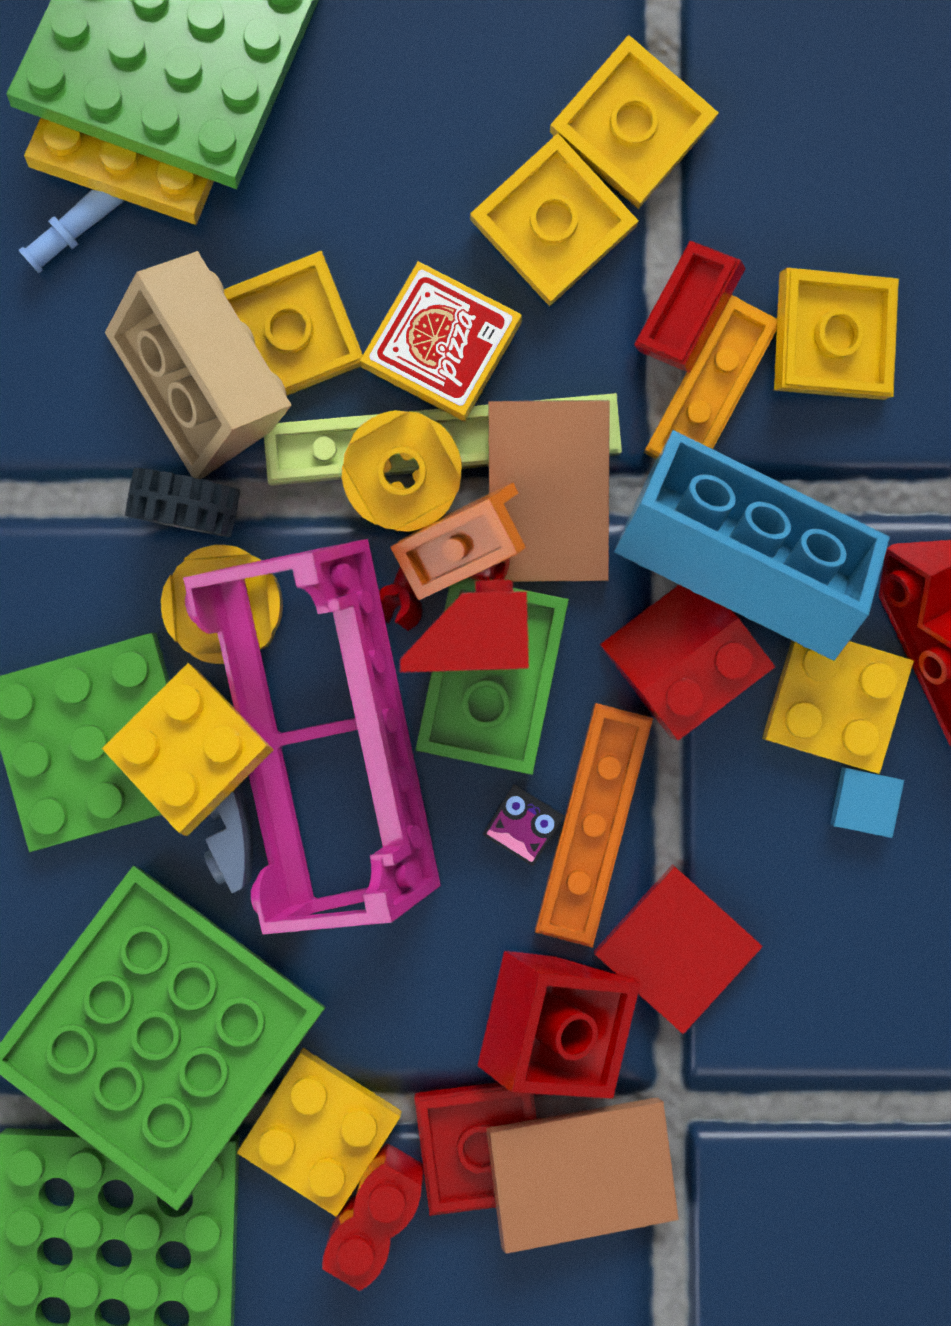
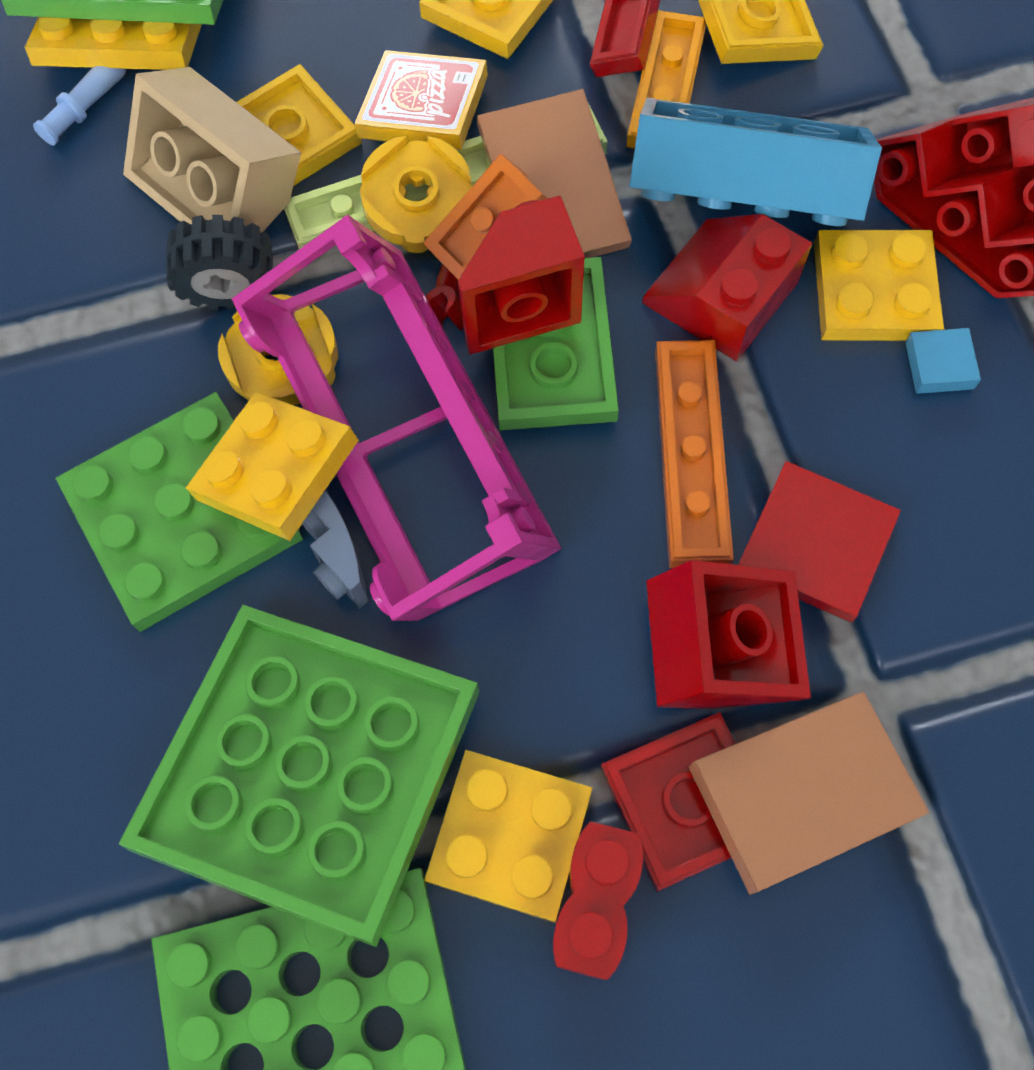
camera: 10 degrees left, 20 degrees down
tile [483,784,564,866] -> none

